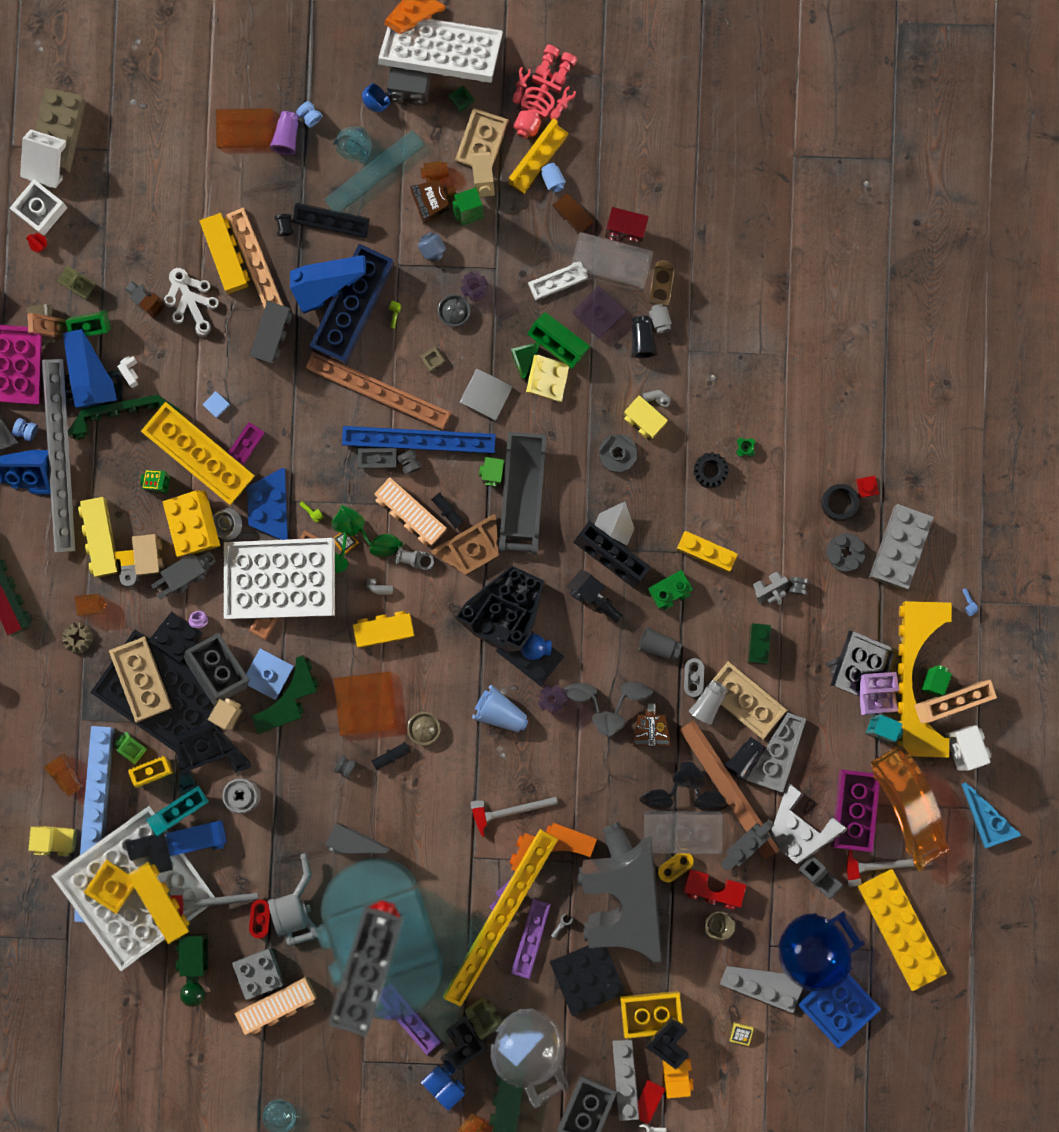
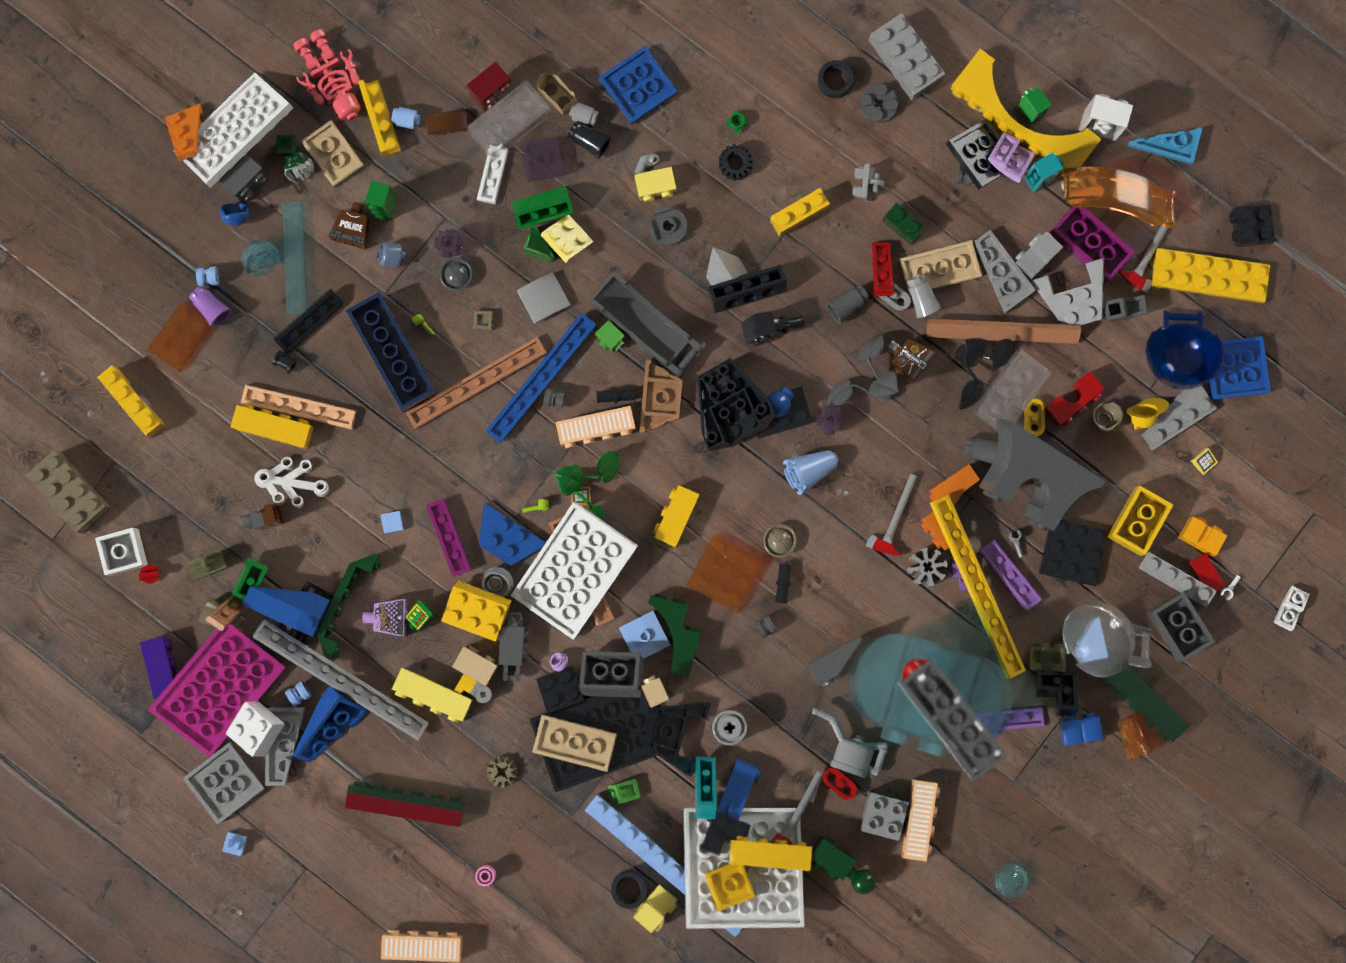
camera: 55 degrees left, 0 degrees up
white panel [20,129,66,188] -> none
clear orange plant [42,753,84,797] -> none
clear orange brick [75,593,106,617] -> none
white bracket [117,356,139,388] -> none
yellow brick [128,756,174,788] -> none
yellow plate [141,402,255,505] -> none
dark grey brick [250,301,293,363] -> none
blue wedge [290,255,366,314] -> none
dark grey plate [358,448,397,469] -> none
light grey arm [365,579,393,595] -> none
light grey connector [395,547,435,570] -> none
clear orange brick [420,161,449,182] -> none
tan slope [471,152,495,197] -> none
black plate [646,1016,689,1070] -> none
green brick [647,570,693,610] -> none
dark grey hinge [721,819,774,871] -> none
black plant [724,737,765,782] -> none
dark grey wheel [788,577,810,596] -> none
red plate [856,476,879,498] -> none
light nougat brick [914,680,997,723] -> none
medium blue hand [962,588,978,616] -> none
none -> yellow arch [97,365,166,438]
none -> light grey piece [283,152,314,183]
none -> torso [362,599,407,636]
none -> blue plate [599,46,677,125]
none -> black tyre [611,870,648,909]
none -> red tile [871,242,894,296]
none -> light grey gear [907,548,947,587]
none -> light grey brick [1015,231,1063,280]
none -> yellow piece [1127,398,1169,431]
none -> black plate [1229,205,1275,247]

